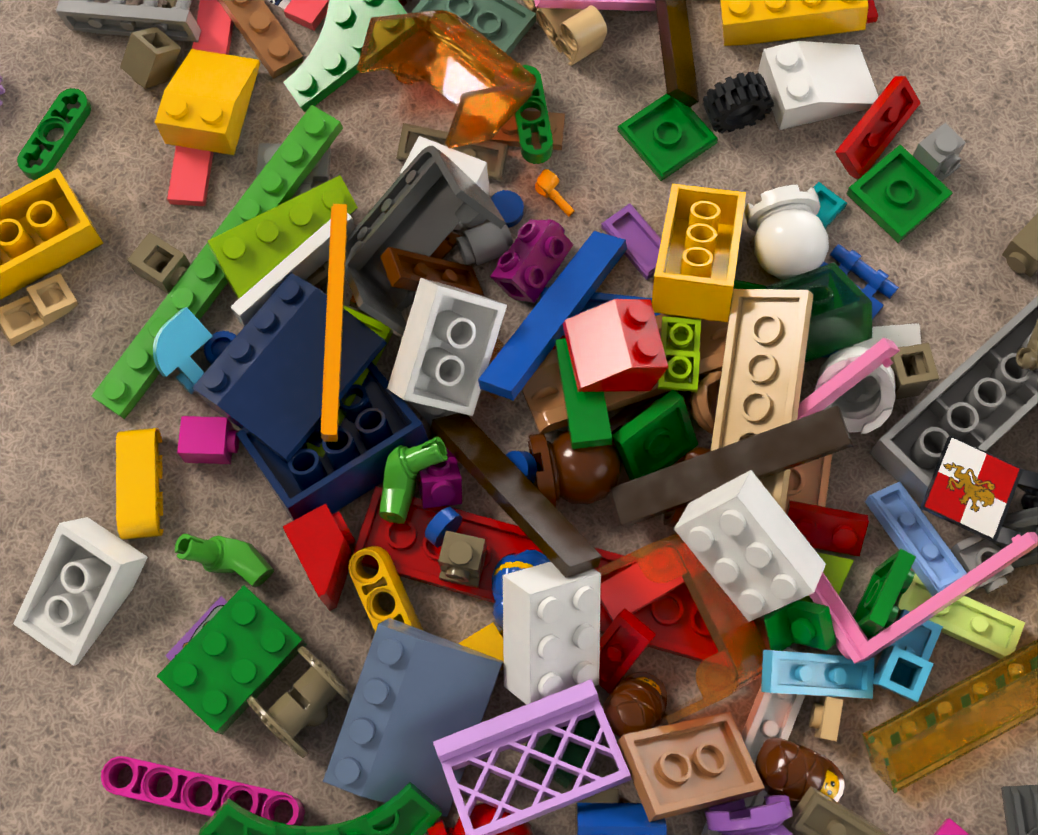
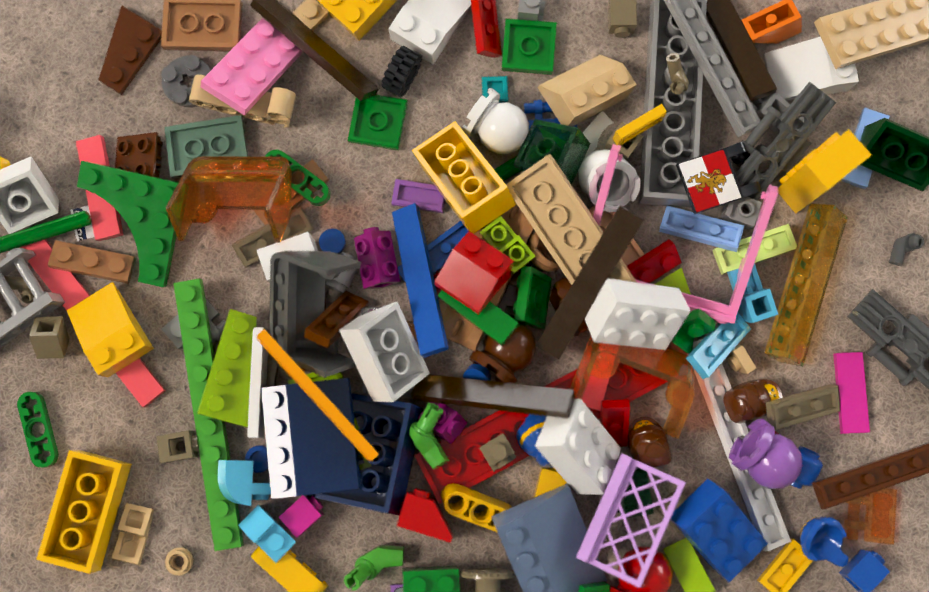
camera: 45 degrees left, 10 degrees up
blue tile [425,507,462,547] -> none
light orange hand [535,169,575,217] -> none
medium nougat plate [617,711,765,822] -> none
green plate [853,549,916,638] -> none
none -> tan plate [165,547,193,576]
none -> medium azure brick [239,504,297,563]
none -> tan slope [537,55,637,130]
none -> yellow tile [612,104,667,146]

